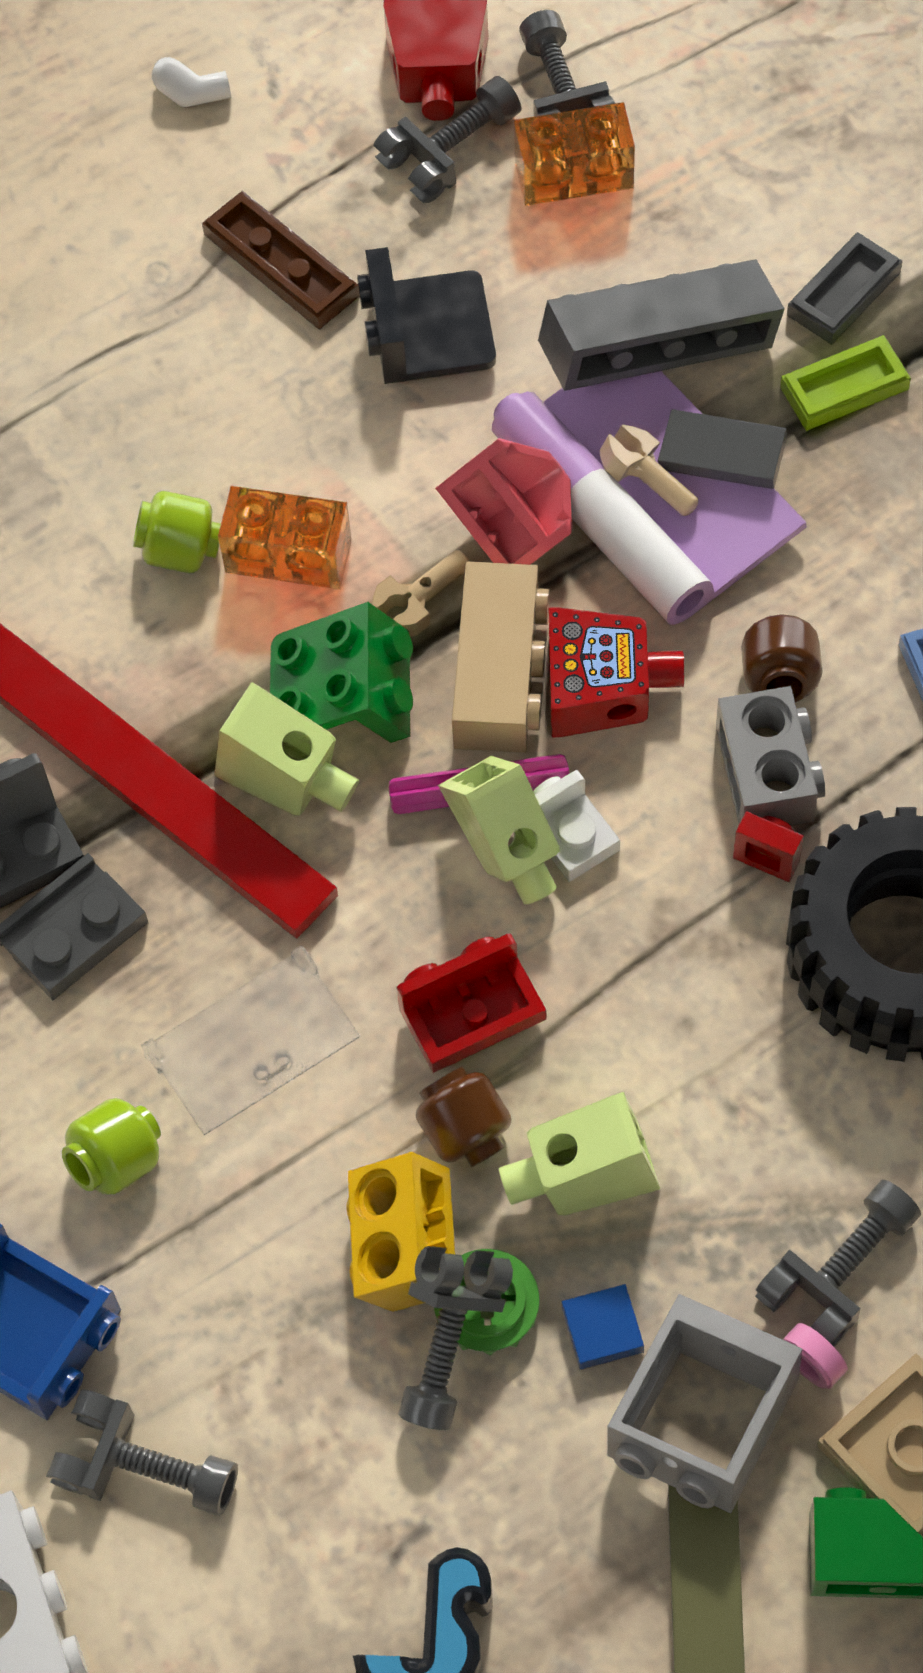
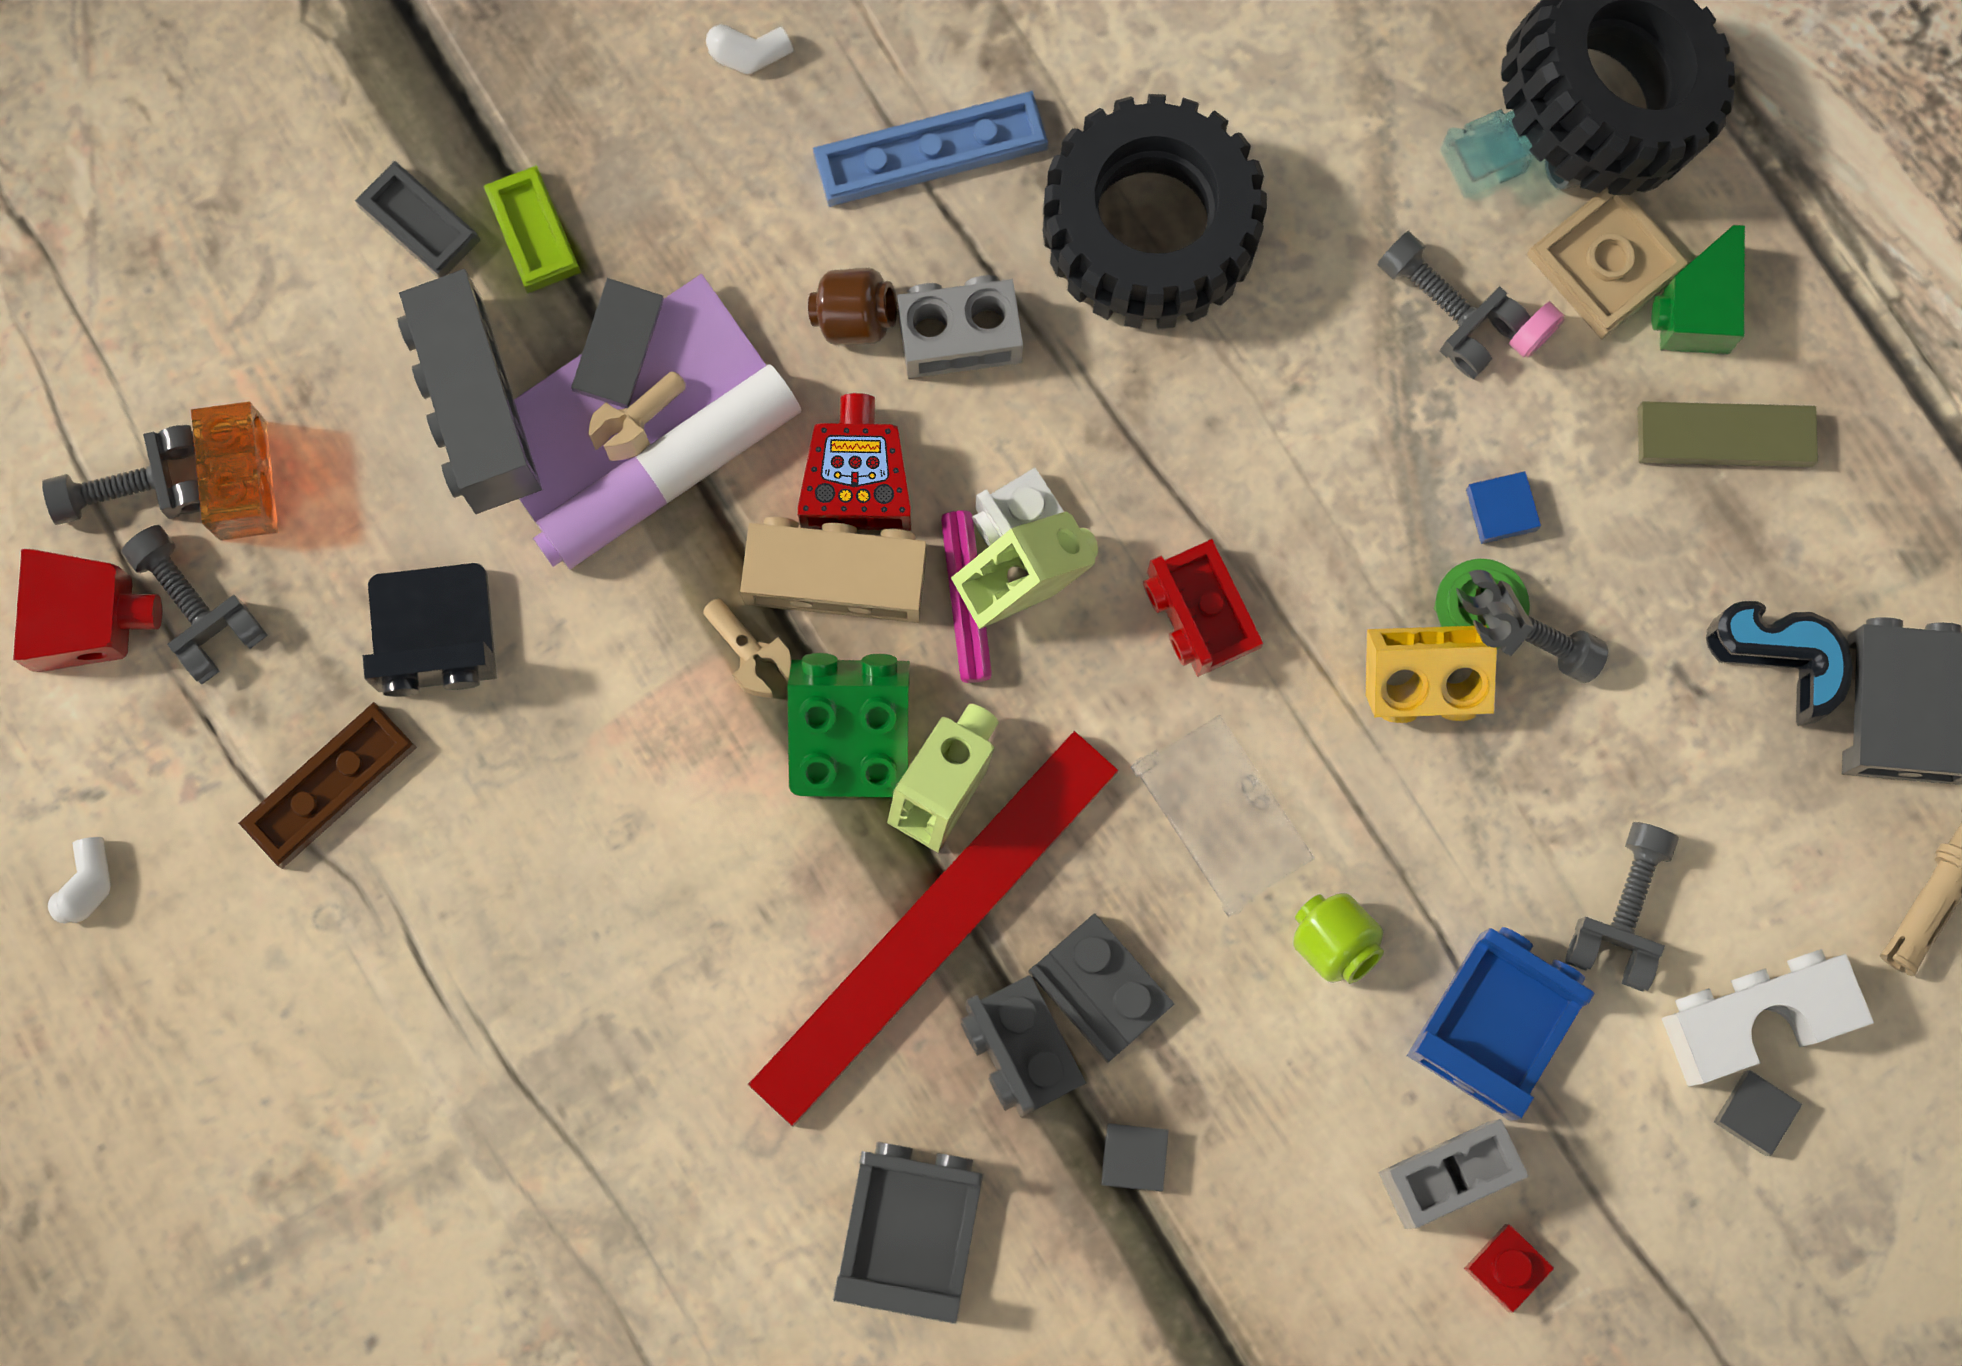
camera: 95 degrees left, 15 degrees up
lime head [133,491,223,573] -> none
clear orange brick [218,486,352,590] -> none
reddish brown head [415,1066,512,1167] -> none
coral slope [435,438,572,565] -> none
yellowish green torso [499,1092,660,1215] -> none
light grey window [607,1294,802,1513] -> none
red plate [733,811,804,883] -> none

